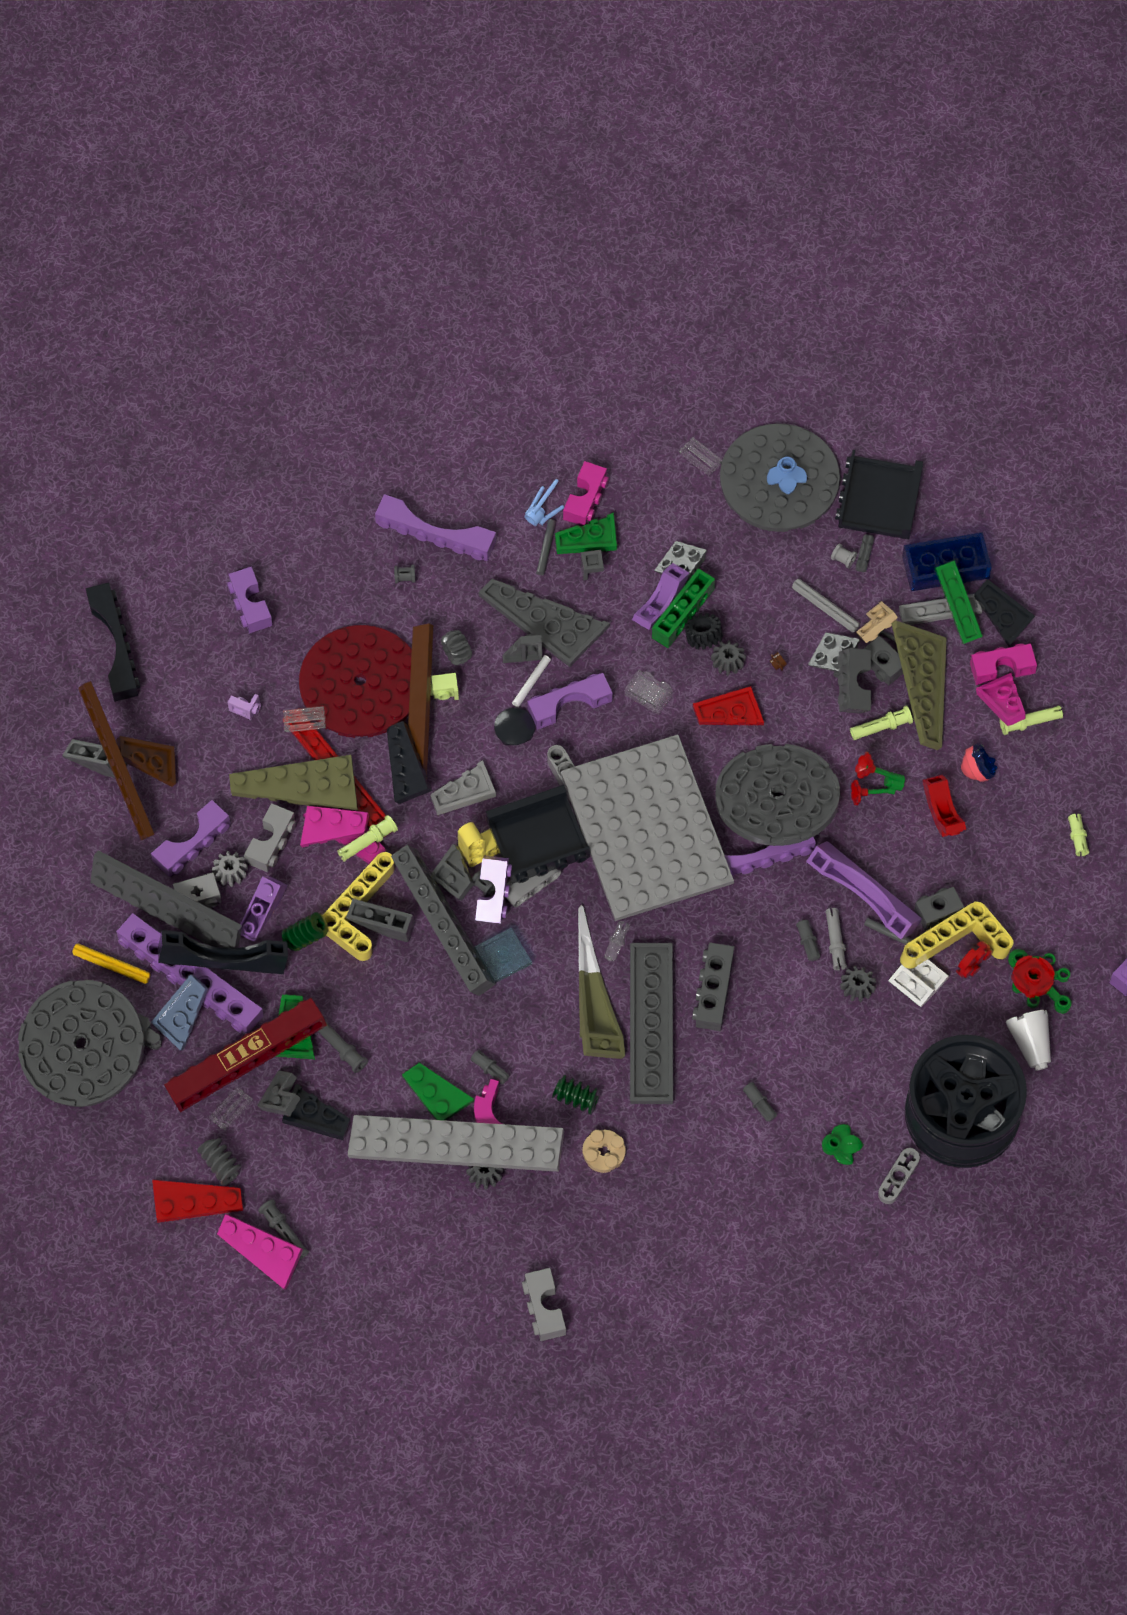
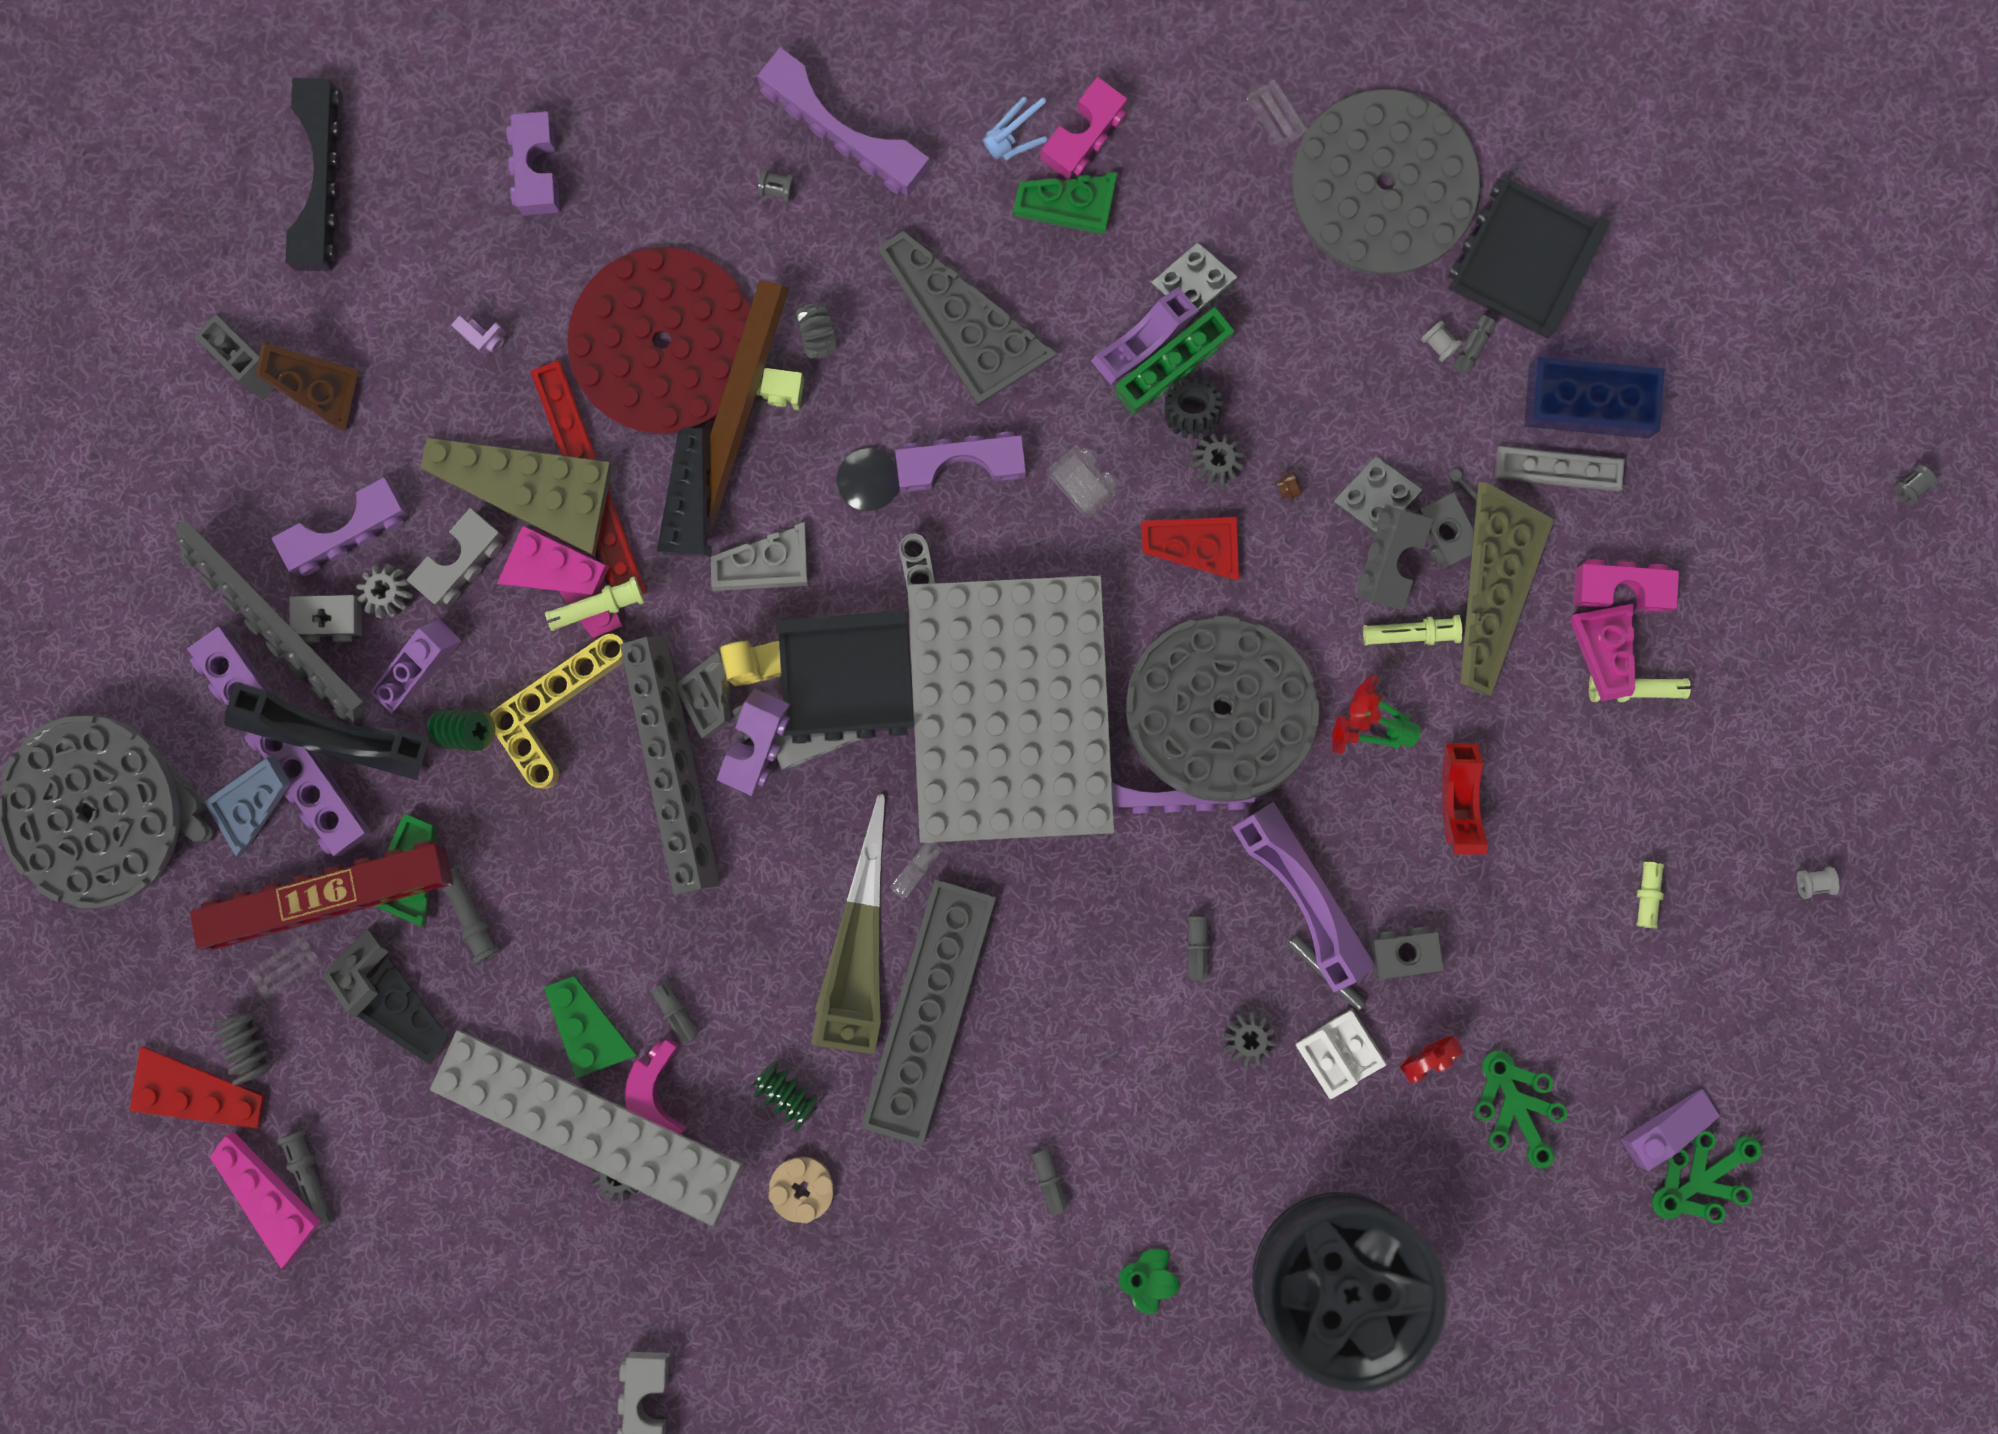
camera: 15 degrees right, 20 degrees up
yellow axle [72,943,151,984] -> none
reddish brown tile [79,681,155,840] -> none
clear tile [283,706,326,732] -> none
dark grey slope [346,899,414,942] -> none
clear light blue plate [475,928,532,983] -> none
dark grey wing [502,634,542,663] -> none
white bar [512,655,551,707] -> none
dark grey bar [536,519,556,575] -> none
dark grey panel [581,550,604,581] -> none
dark grey brick [692,943,734,1031] -> none
medium blue plate [767,457,807,494] -> none
light grey axle [792,579,860,632] -> none
light grey pin [825,908,847,970] -> none
tan plate [856,601,898,643] -> none
light grey beam [878,1148,920,1204] -> none
light yellow beam [900,902,1013,969] -> none
green plate [935,561,983,644] -> none
hair [961,743,997,782] -> none
black wing [974,579,1035,647] -> none
white cone [1006,1010,1051,1071] -> none
red plate [1011,956,1055,998] -> none

